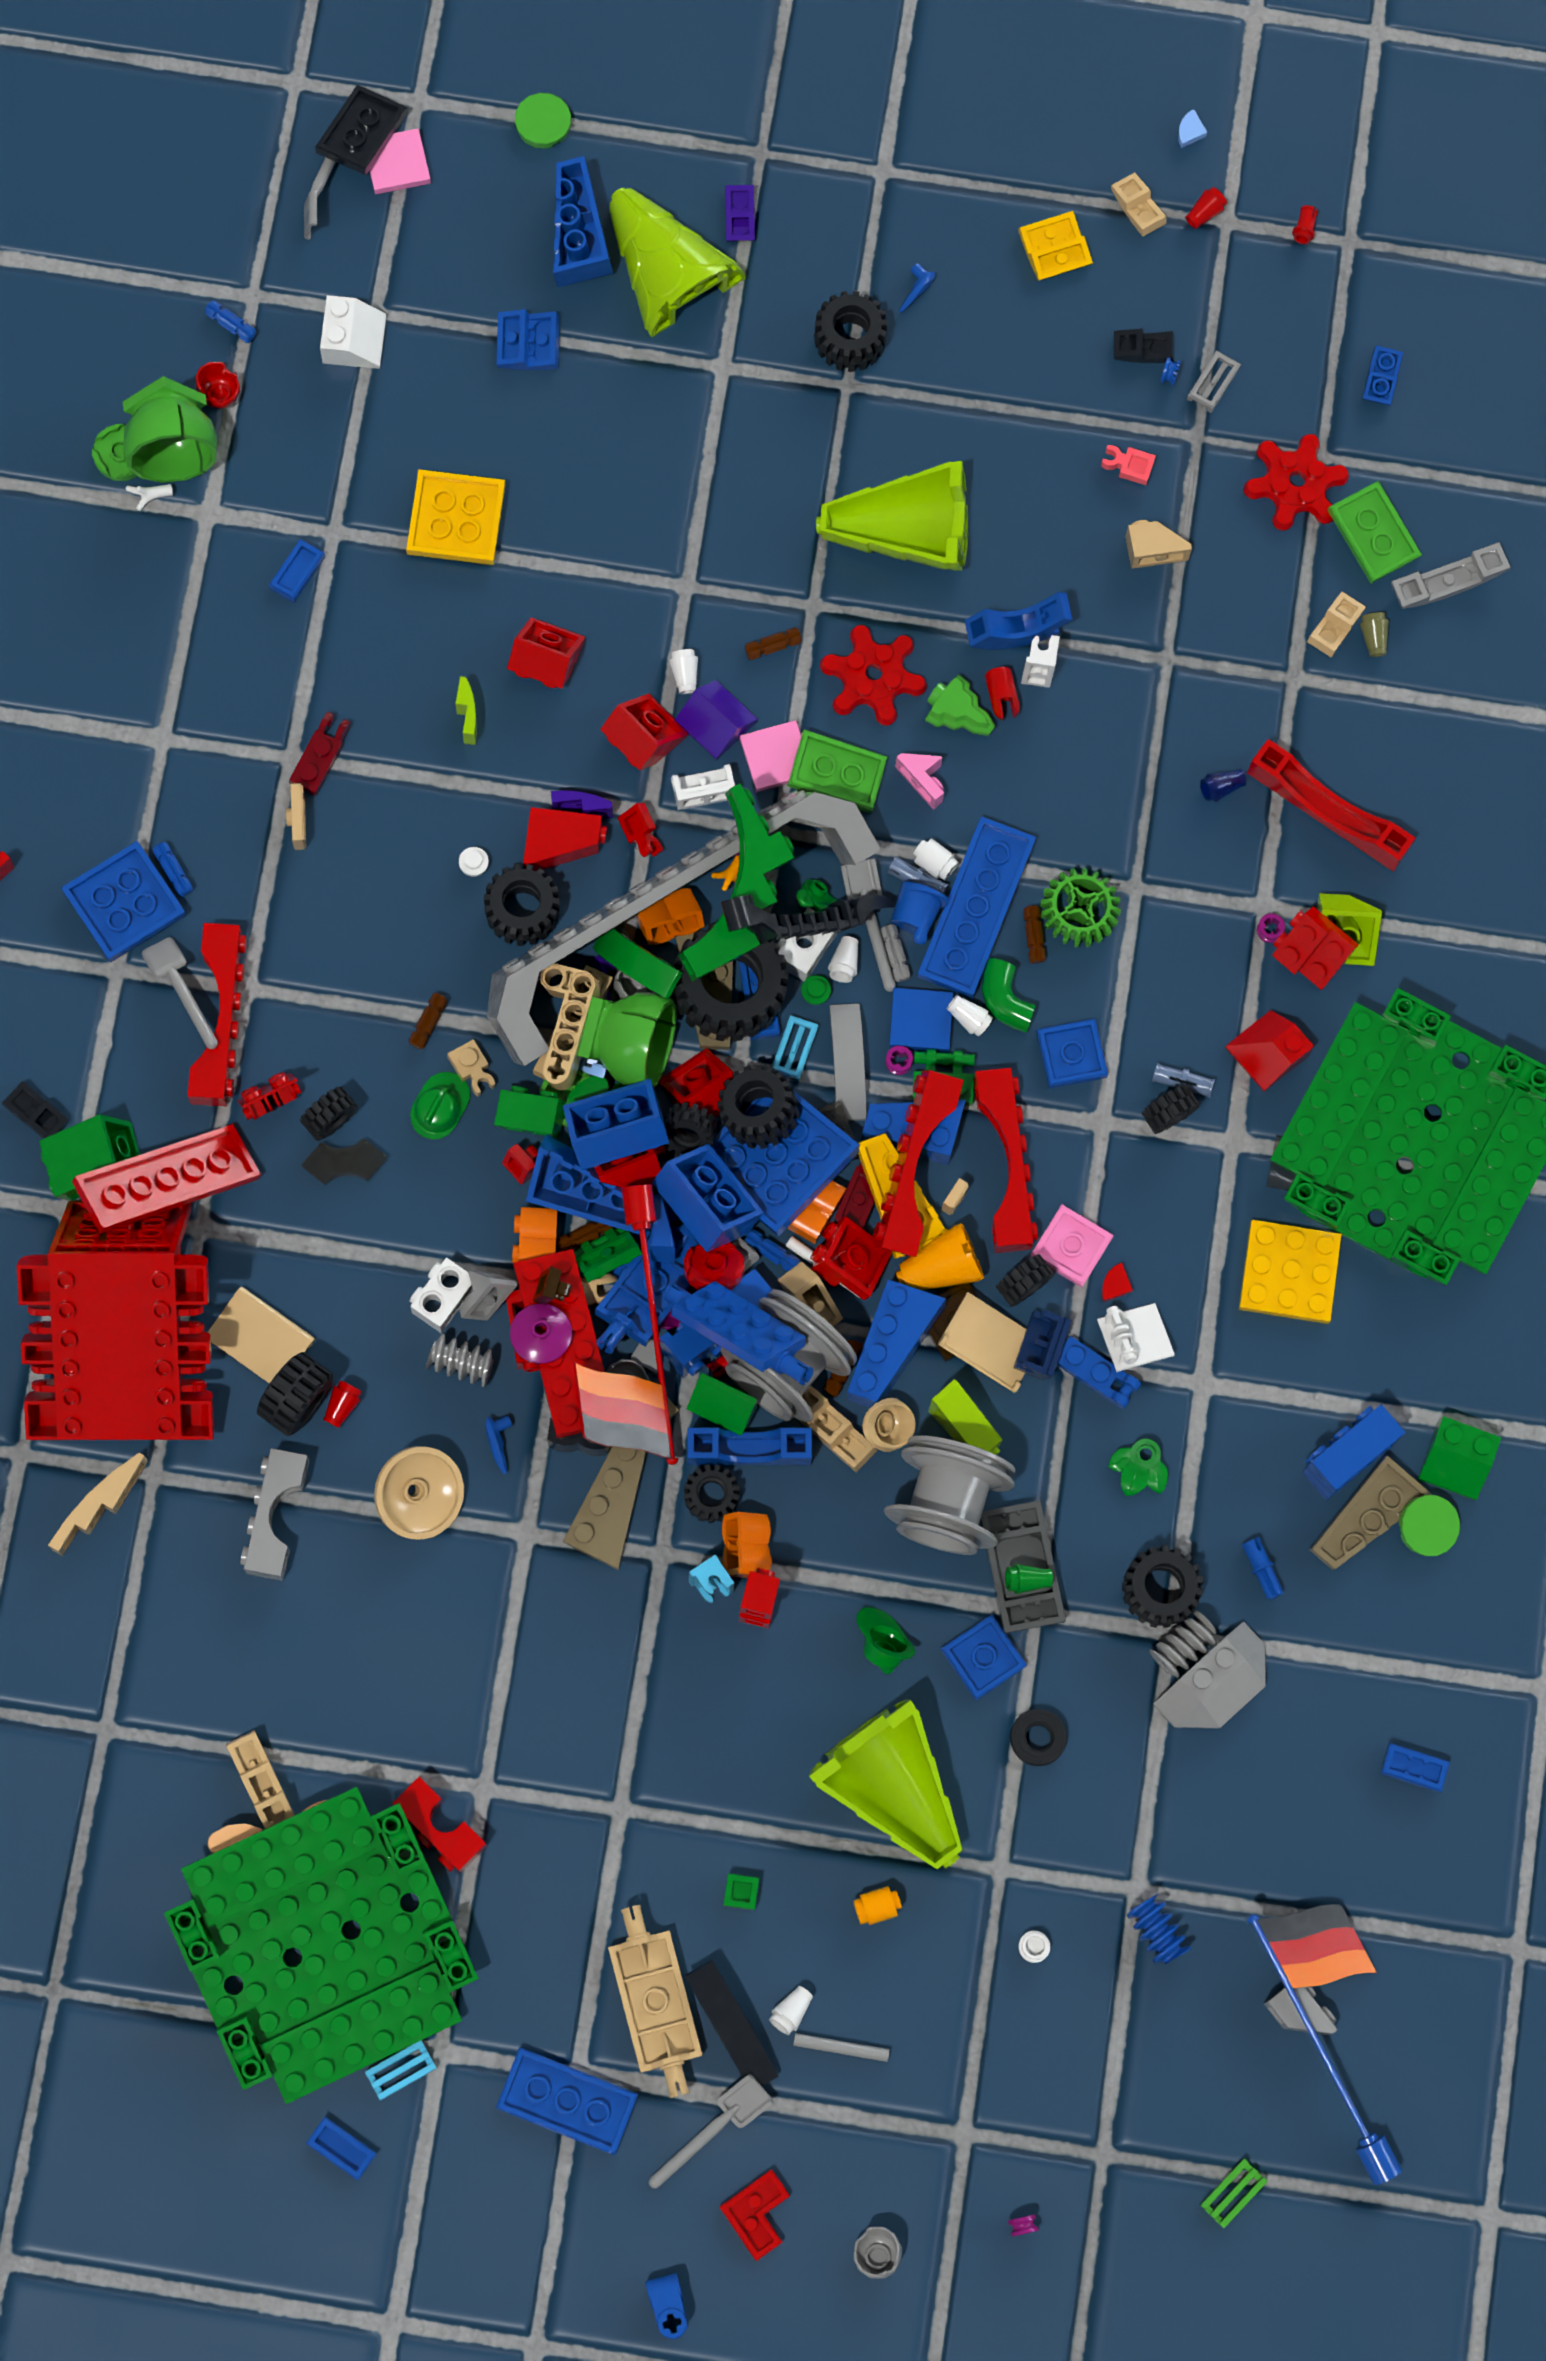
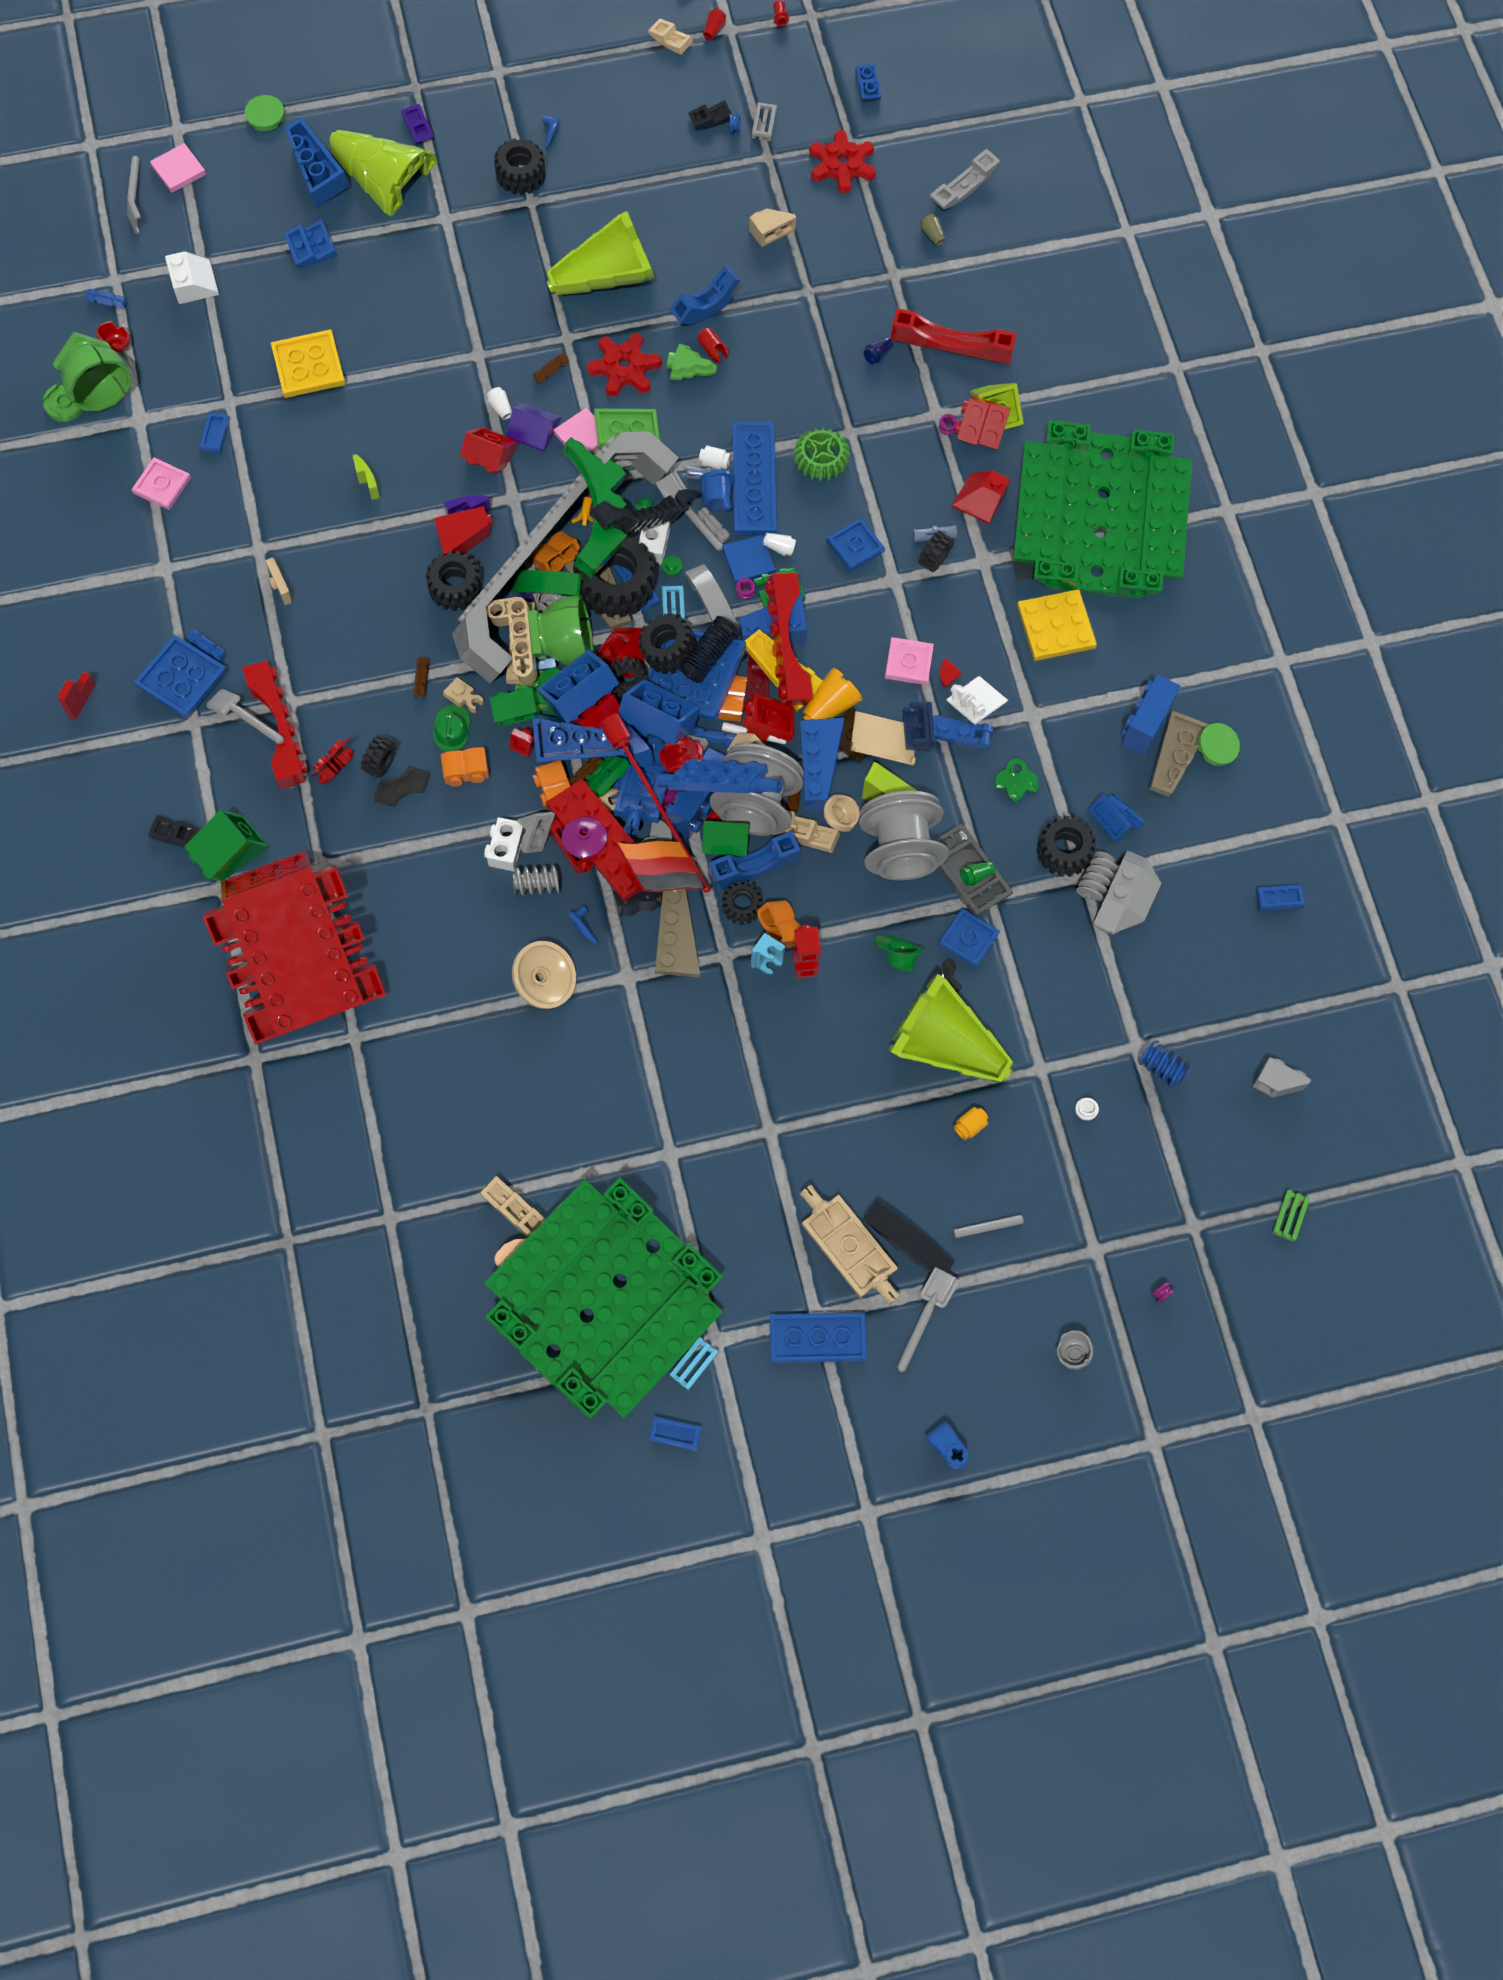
camera: 20 degrees left, 5 degrees down
tan slope [48,1453,148,1556] -> none
plate [72,1124,261,1234] -> none
white bar [126,484,173,511] -> none
tan piece [207,1286,316,1384] -> none
light grey arch [240,1448,310,1581] -> none
black tyre [257,1352,334,1436] -> none
dark red hinge [289,712,351,796] -> none
black tile [315,85,407,176] -> none
red cone [323,1380,362,1428] -> none
red arch [392,1777,487,1874] -> none
white plate [459,847,489,877] -> none
red slope [507,617,586,689] -> none
dark brown tile [533,1267,572,1305] -> none
red plate [618,803,663,857] -> none
white hinge [671,764,735,810] -> none
red tile [719,2169,790,2261] -> none
green plate [723,1873,759,1911] -> none
white cone [769,1986,813,2035] -> none
white cone [828,936,859,983] -> none
bright pink slope [895,753,944,810] -> none
tan tile [941,1178,969,1215] -> none
red arch [974,1068,1038,1253] -> none
green cylinder [982,958,1036,1033] -> none
black tyre [996,1254,1055,1307] -> none
black tyre [1010,1709,1067,1766] -> none
yellow slope [1018,211,1093,281] -> none
white hinge [1021,635,1060,688] -> none
reddish brown axle [1024,905,1046,964] -> none
coral plate [1101,445,1156,485] -> none
flag [1248,1904,1402,2185] -> none
tan slope [1307,592,1366,657] -> none
bright green tile [1327,481,1422,584] -> none
green slope [1418,1416,1501,1501] -> none
none -> bright pink tile [132,457,191,510]
none -> orange brick [441,747,489,787]
none -> black piece [679,616,739,683]
none -> clear smoke arm [940,960,962,993]
none -> blue plate [1088,794,1133,842]

